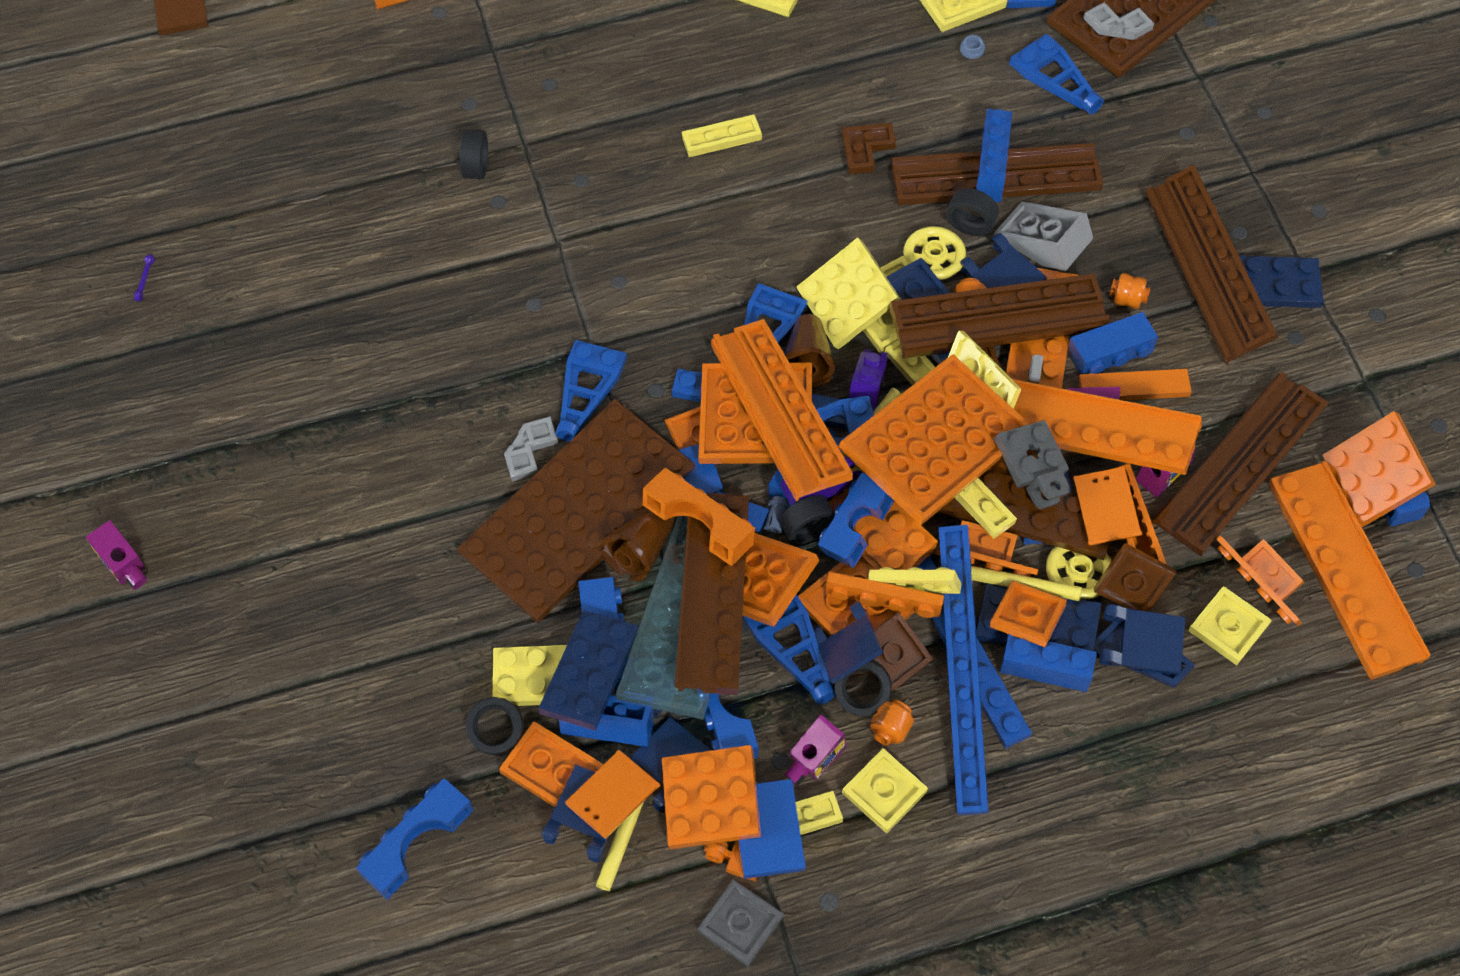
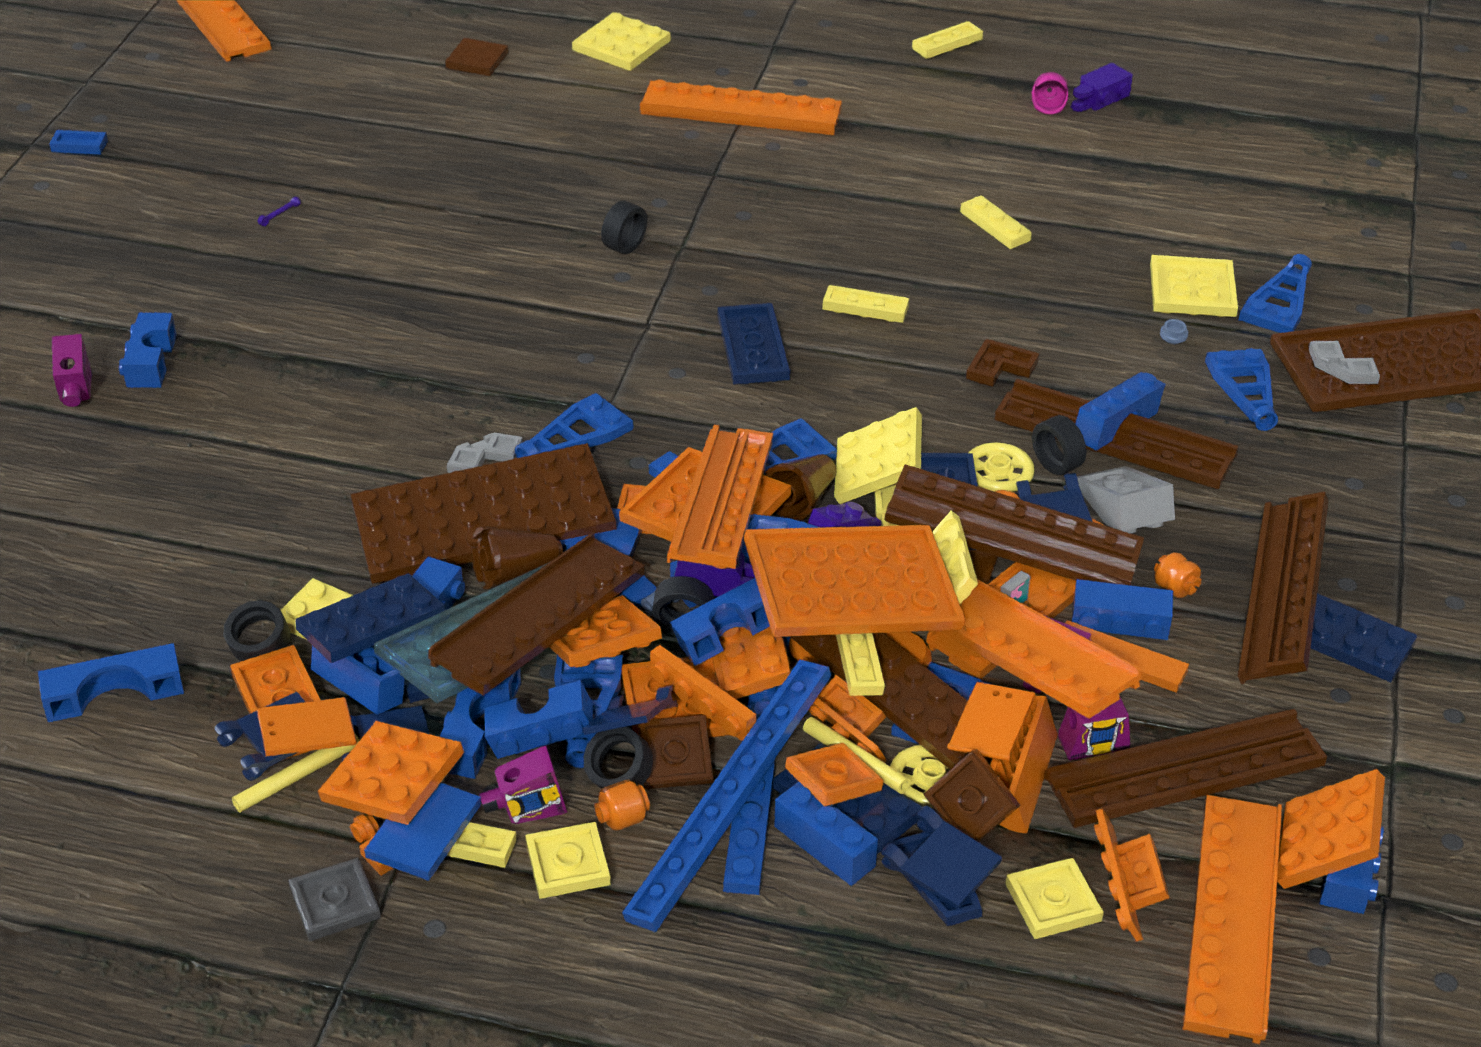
camera: 30 degrees right, 20 degrees down
orange arch [643,468,755,566] -> none
light yellow plate [868,567,961,594] -> none
dark grey plate [994,420,1069,509] -> none
none -> blue arch [119,312,177,388]
none -> blue arch [484,680,593,759]
none -> dark blue plate [717,303,790,384]

